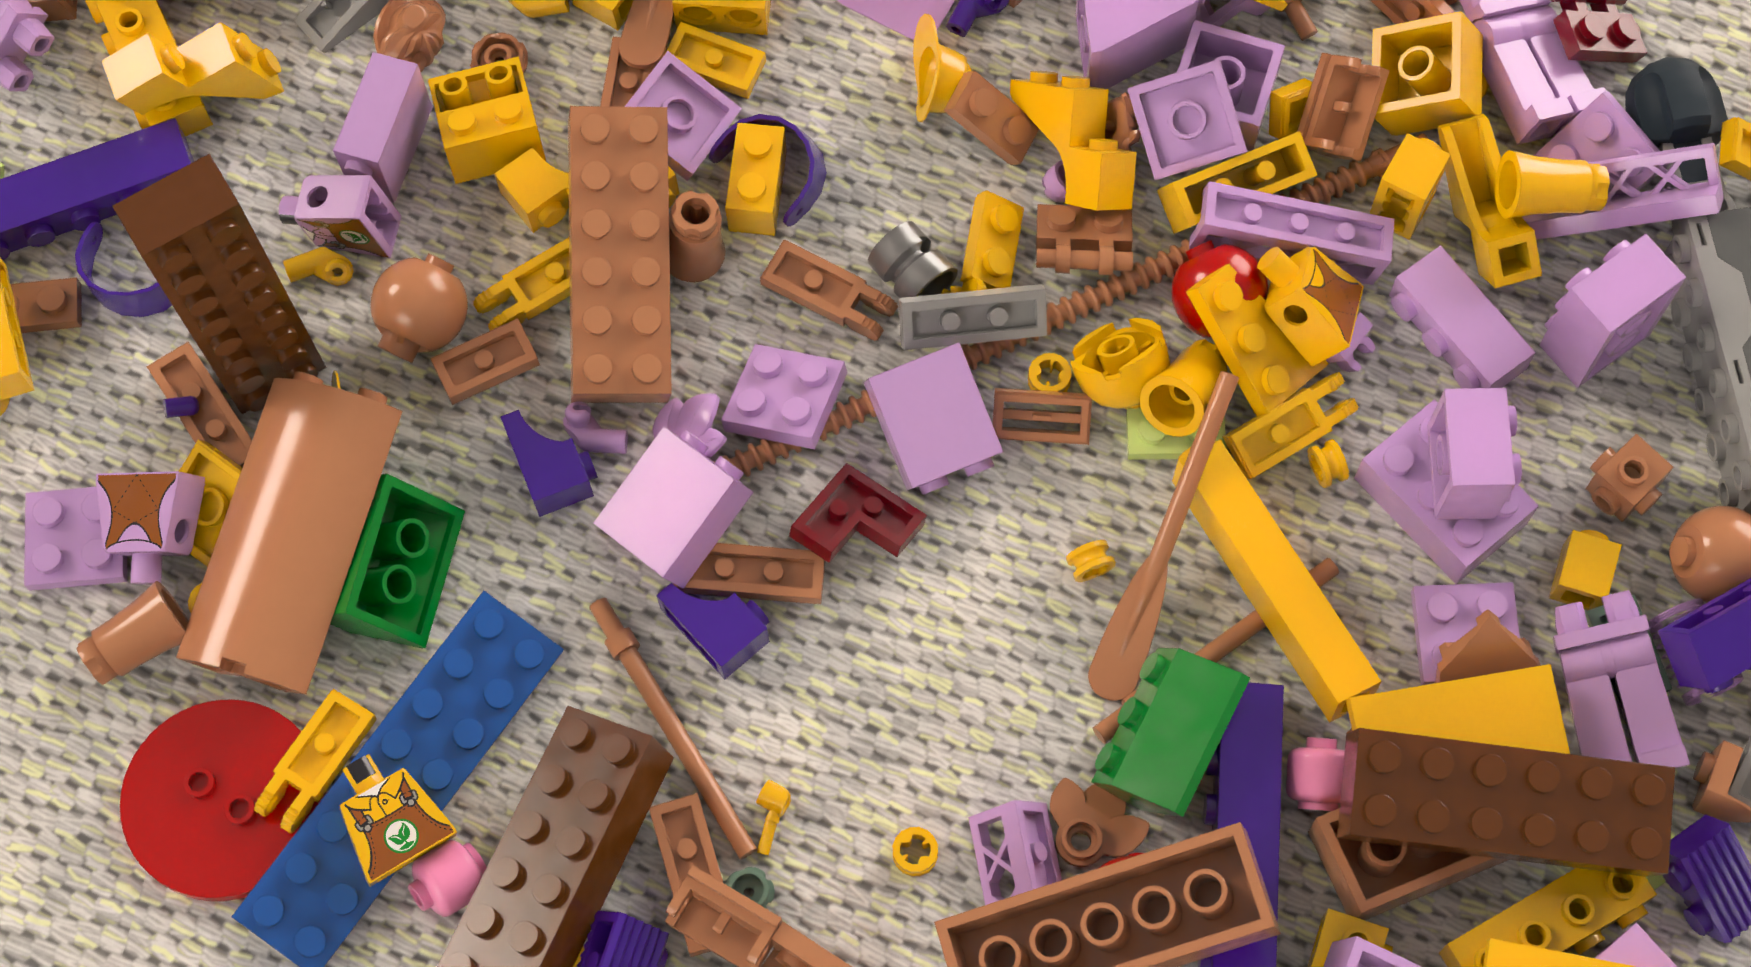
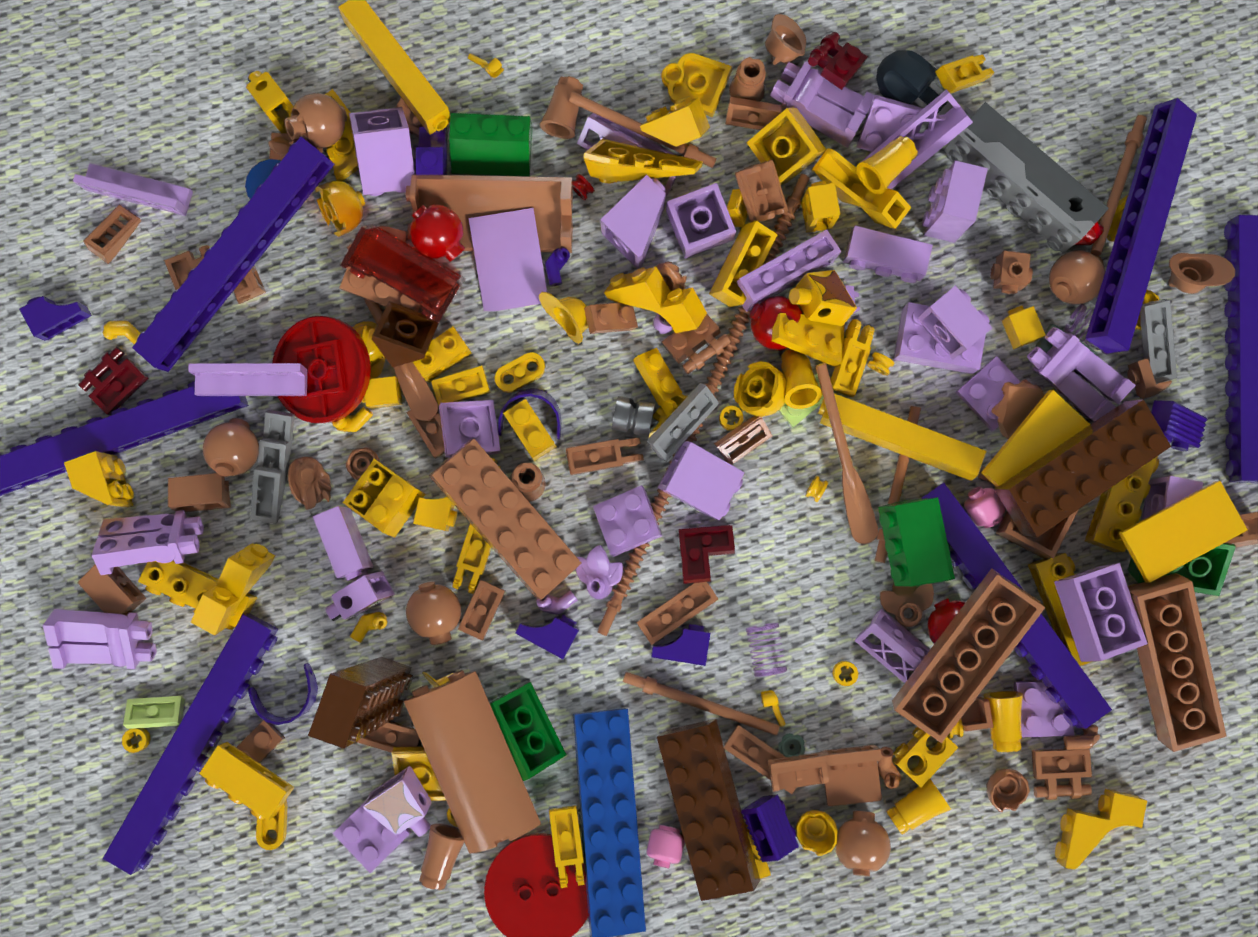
camera: 40 degrees left, 15 degrees up
dark purple piece [154,396,200,418] -> none
torso [339,754,457,887] -> none
lavender brick [594,427,753,589] -> none
lavender plate [1127,59,1248,180] -> none
none -> yellow plate [495,352,546,393]
none -> lavender piece [746,623,787,677]

